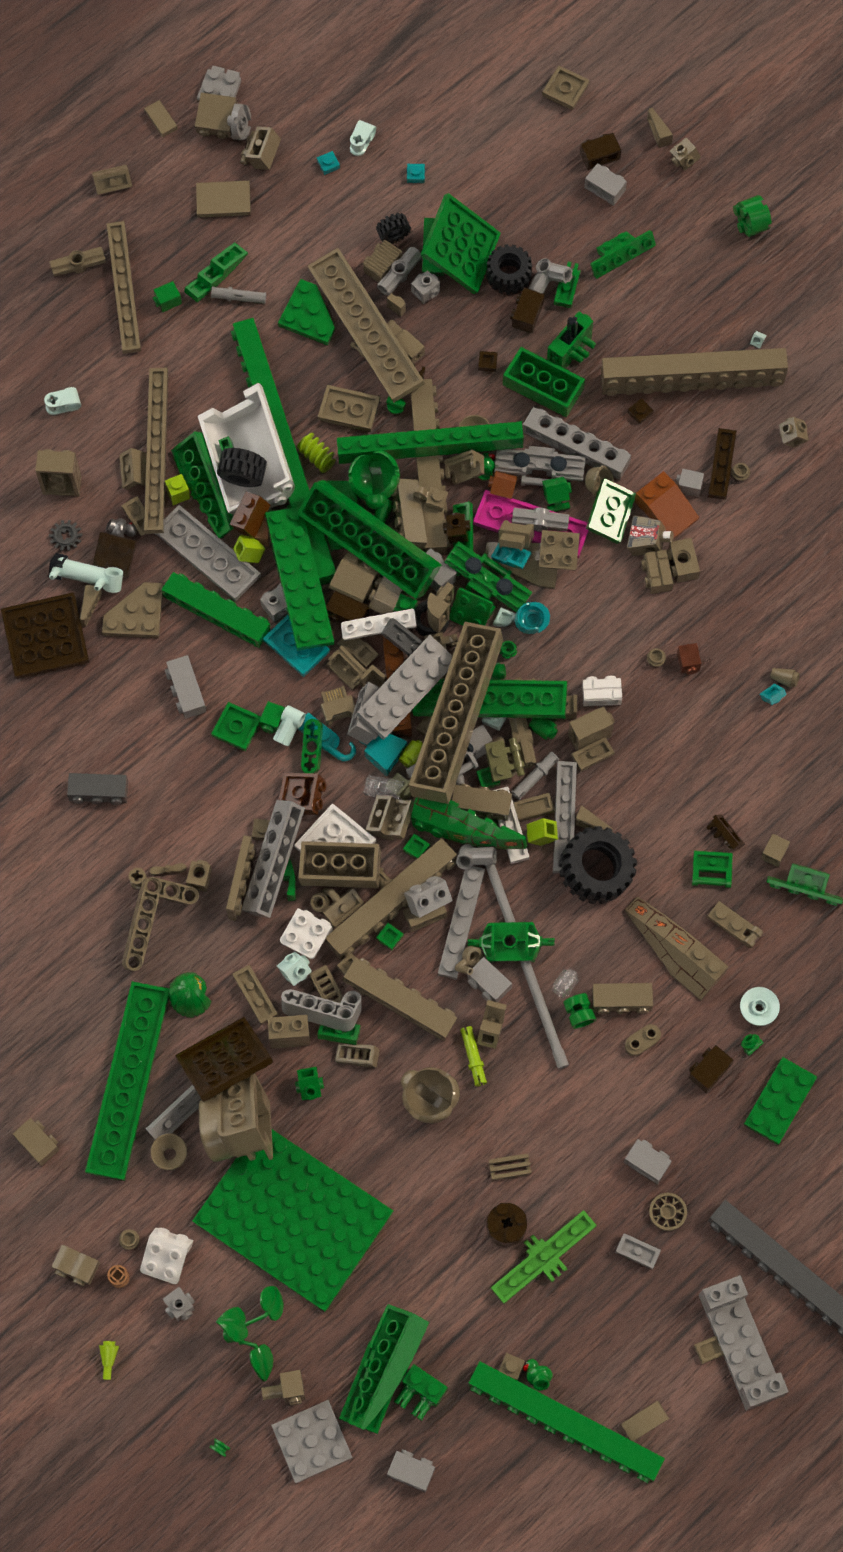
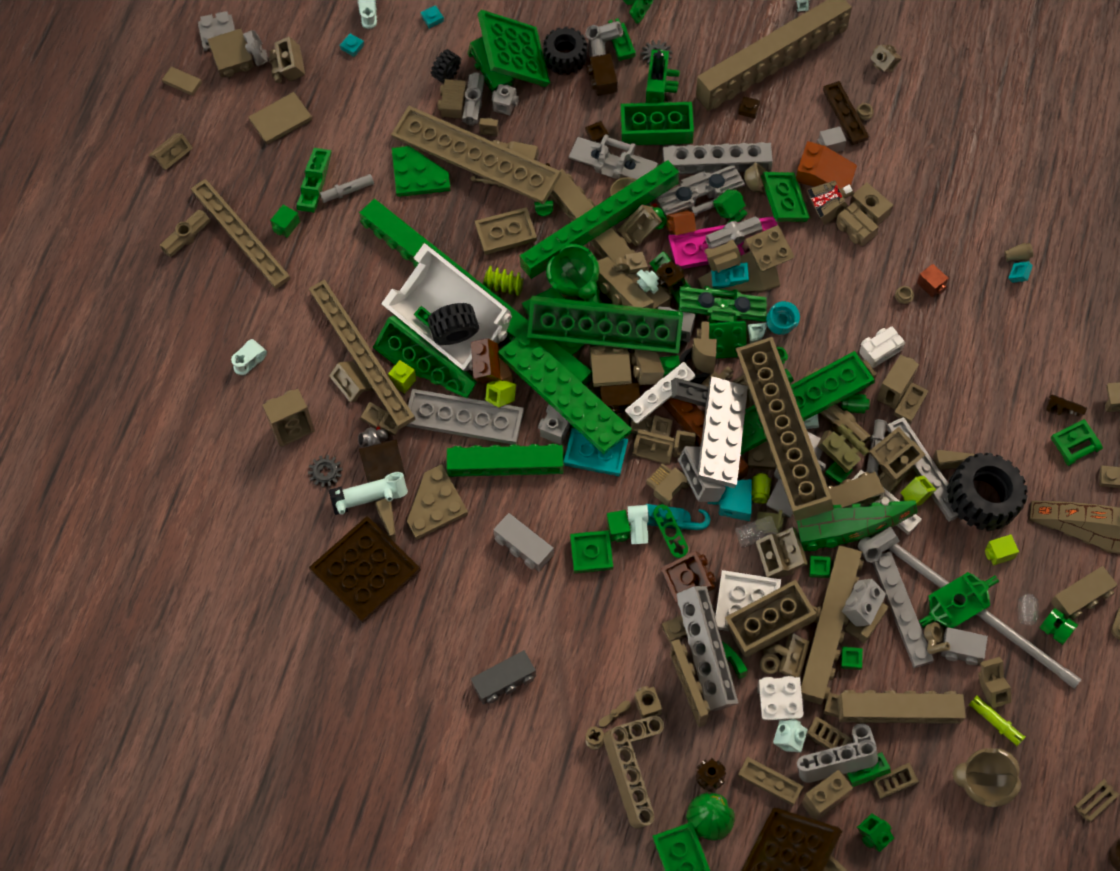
camera: 30 degrees left, 5 degrees down
none -> light grey piece [569,135,658,180]
none -> light aqua plate [636,270,659,294]
none -> dark grey gear [641,40,672,65]
none -> dark brown brick [696,758,726,793]
none -> dark tan brick [869,427,926,480]
none -> lime brick [985,534,1019,566]

